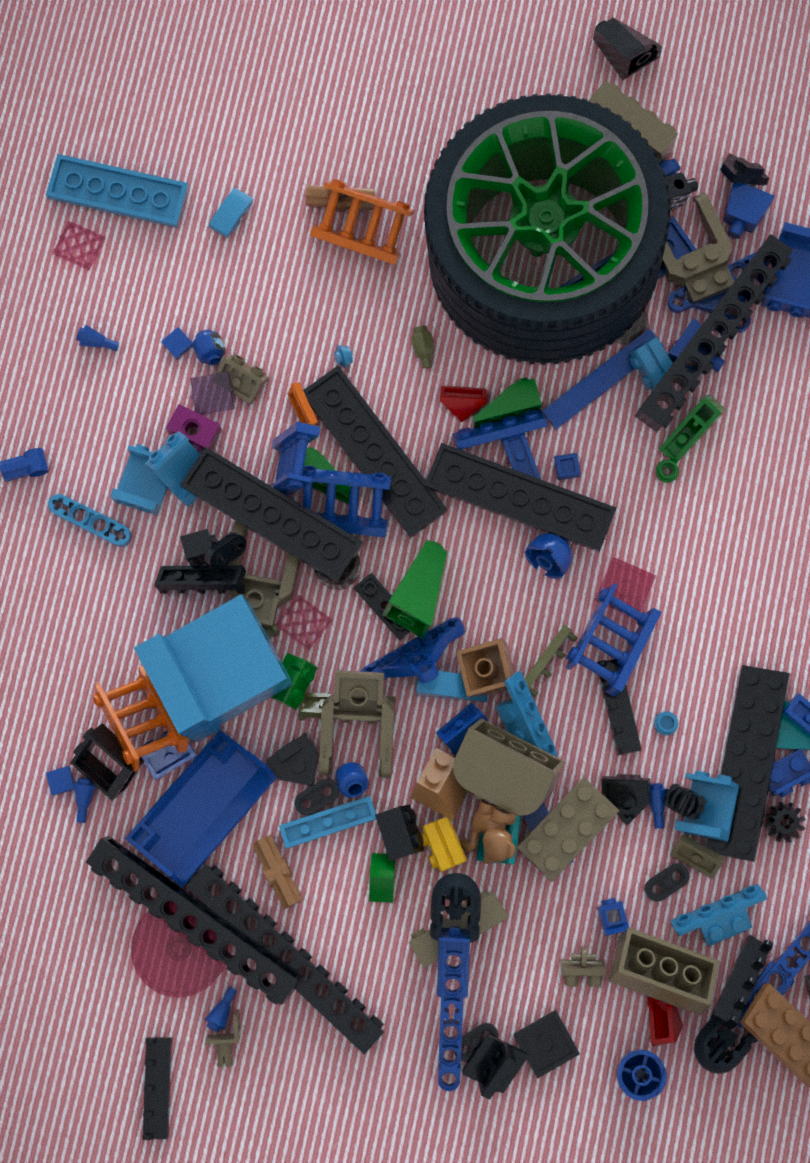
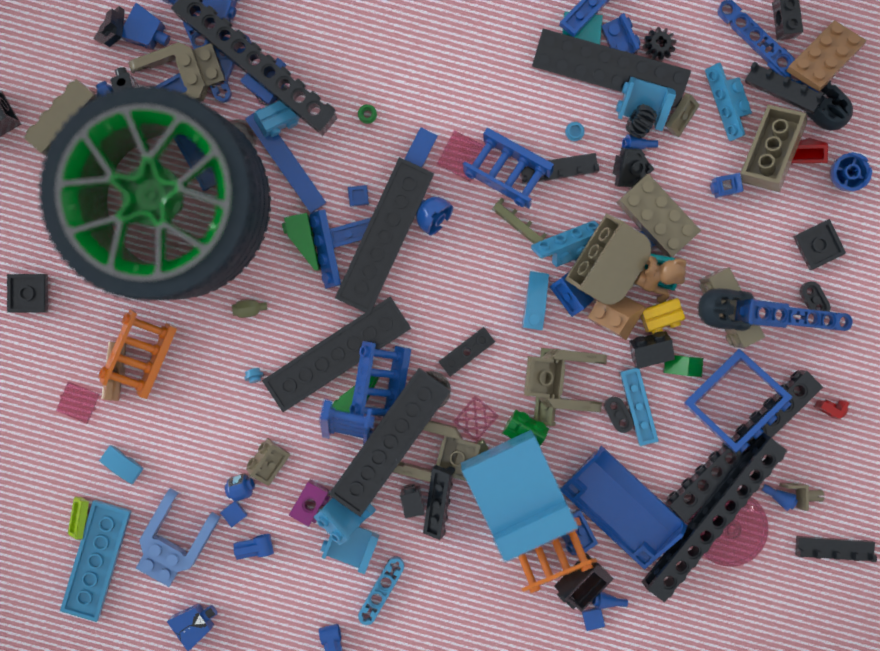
camera: 90 degrees left, 10 degrees up
clear pink window [53,221,106,270] -> none
blue cone [76,324,120,351] -> none
clear purple piece [190,371,235,415] -> none
black plate [204,532,246,571] -> none
medium nougat piece [252,835,303,909] -> none
black plate [266,733,319,786] -> none
orange tile [287,382,318,426] -> none
blue head [335,762,369,798] -> none
blue beam [361,617,465,683] -> none
green slope [382,540,447,639] -> none
red slope [440,386,487,422] -> none
medium nougat slope [456,638,514,697] -> none
black bracket [462,1034,528,1100] -> none
dark tan hips [561,946,606,987] -> none
black plate [644,863,690,901] -> none
green slope [659,394,727,464] -> none
none -> black plate [7,274,48,313]
none -> clear pink piece [56,382,100,424]
none -> lime plate [67,497,89,539]
none -> medium blue plate [136,488,221,587]
none -> blue torso [167,603,218,651]
none -> blue piece [233,534,274,560]
none -> blue slope [404,127,438,167]
none -> blue window [684,349,792,454]
none -> red bracket [814,400,850,420]

